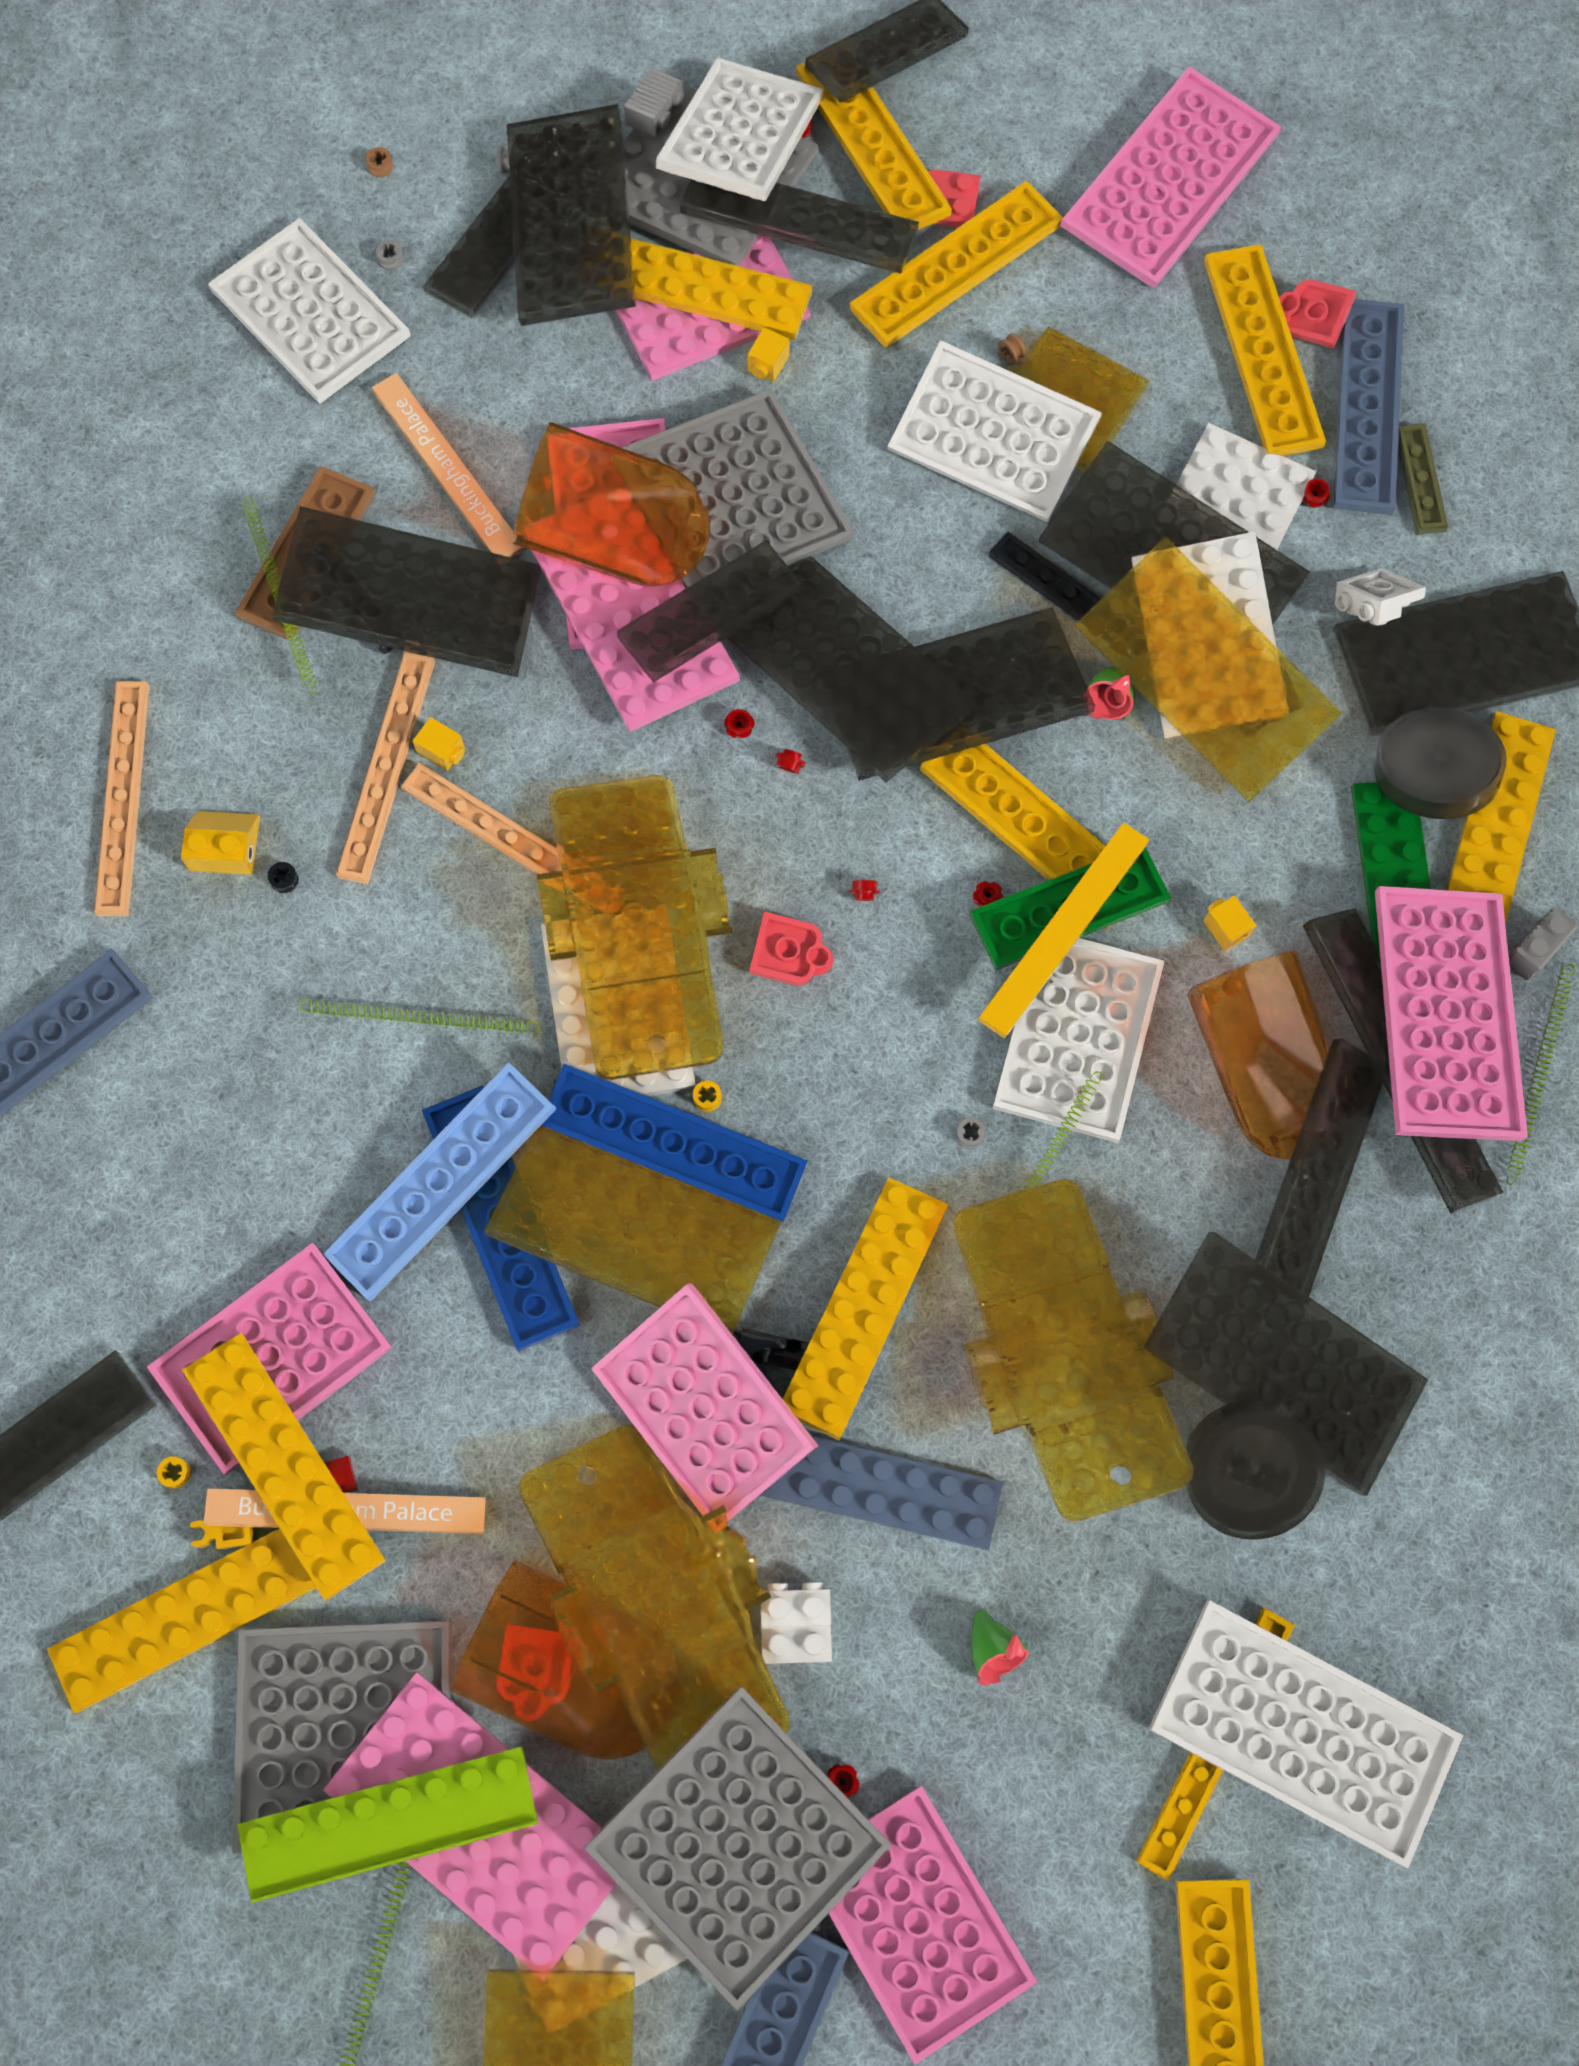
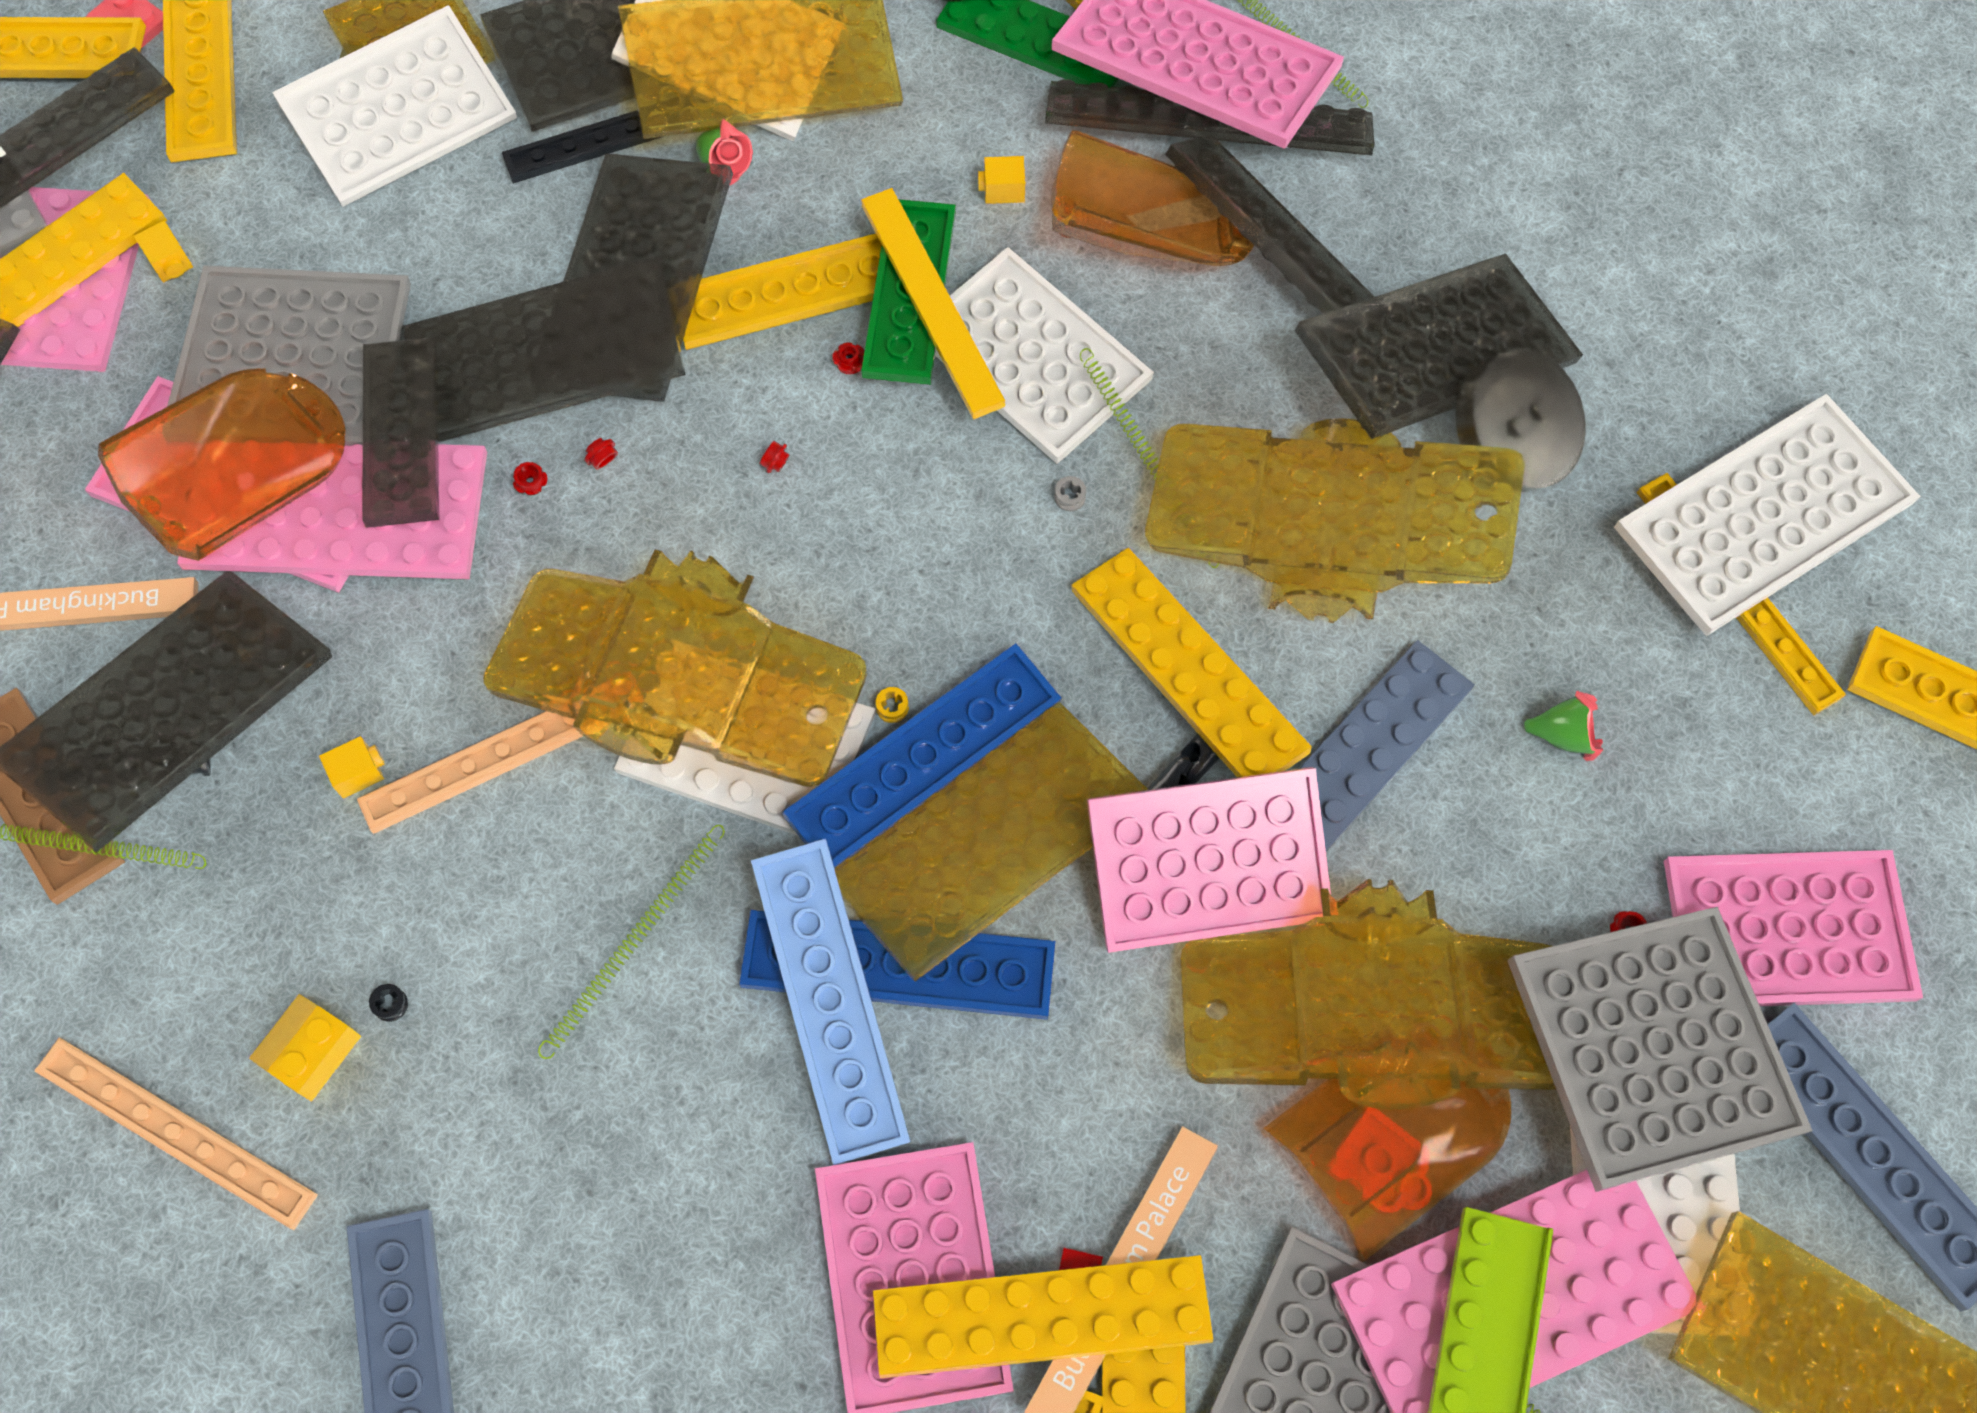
camera: 60 degrees left, 5 degrees down
light nougat tile [336,651,435,885] -> none
coral plate [748,911,833,986] -> none
white plate [761,1583,832,1664] -> none
medium nougat bush [998,333,1026,364] -> none

